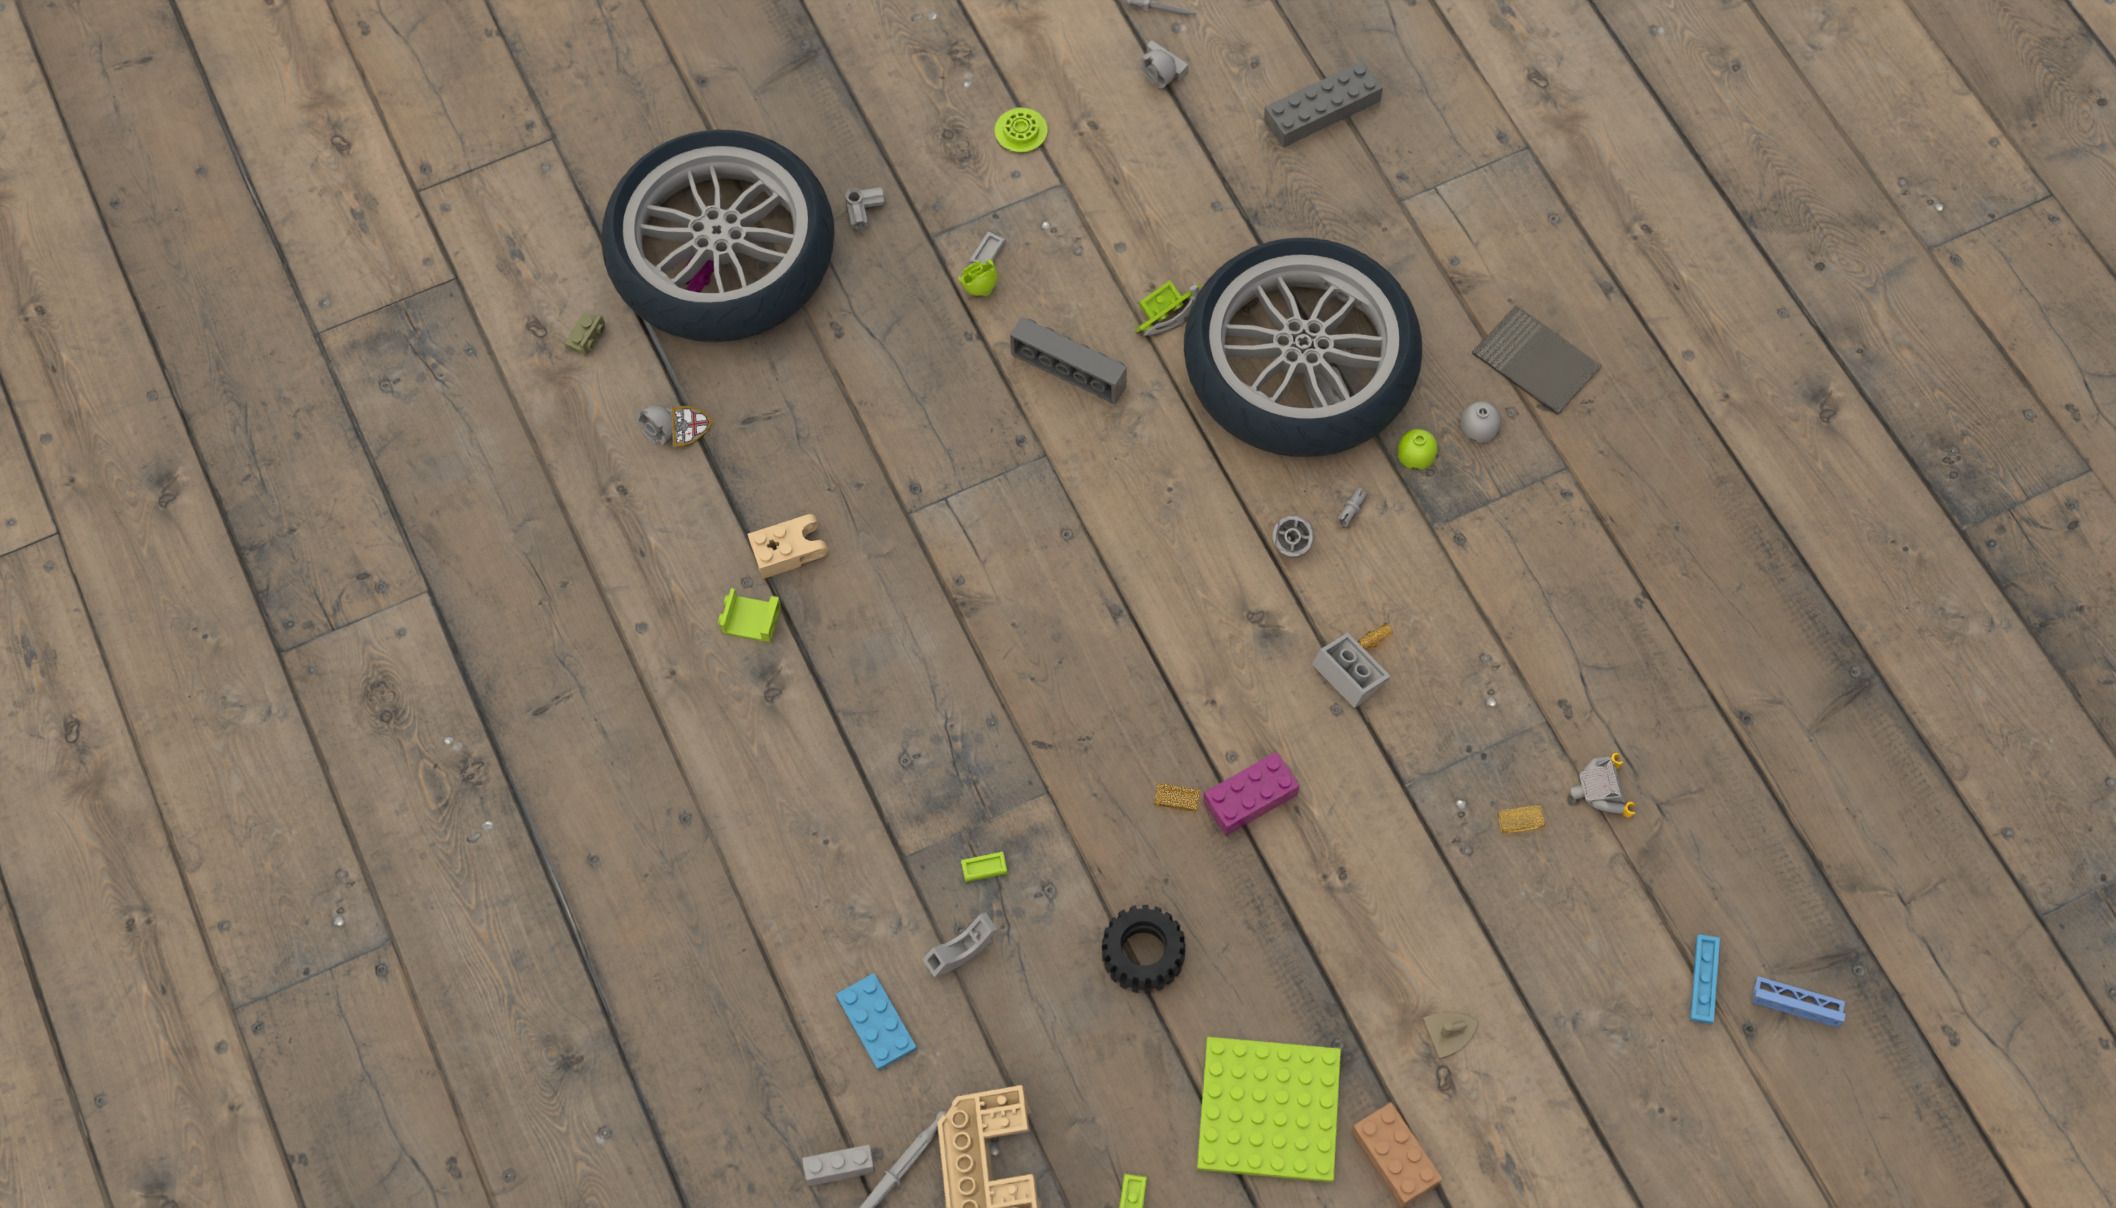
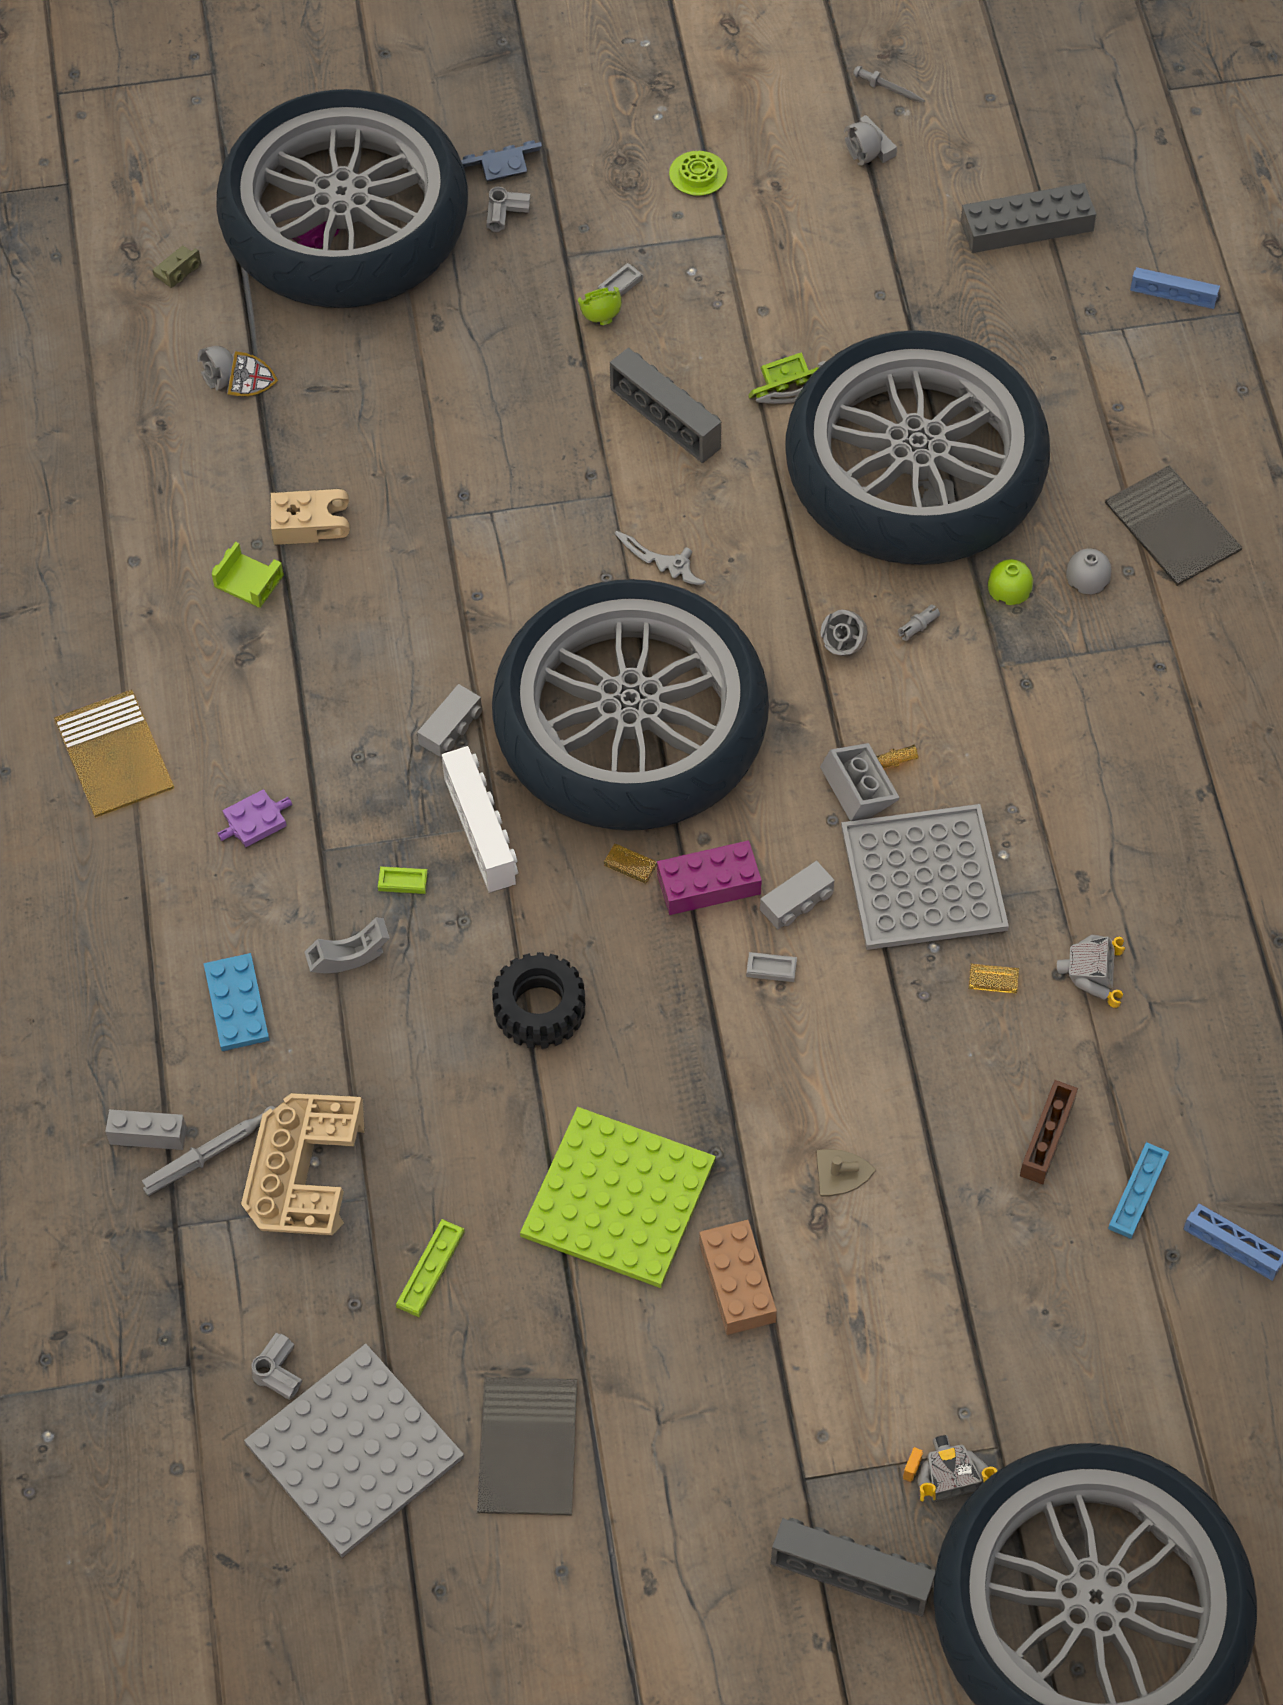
camera: 15 degrees right, 5 degrees down
none -> clear yellow piece [54,689,174,817]
none -> medium lavender plate [217,789,292,848]
none -> light grey brick [417,684,482,757]
none -> white brick [441,746,518,893]
none -> sand blue bracket [461,140,542,182]
none -> wheel [492,579,769,831]
none -> light grey piece [615,531,706,585]
none -> light grey tile [746,952,797,982]
none -> light grey brick [760,860,835,930]
none -> light grey plate [841,804,1009,950]
none -> reddish brown brick [1020,1080,1078,1184]
none -> medium blue fence [1130,267,1220,309]

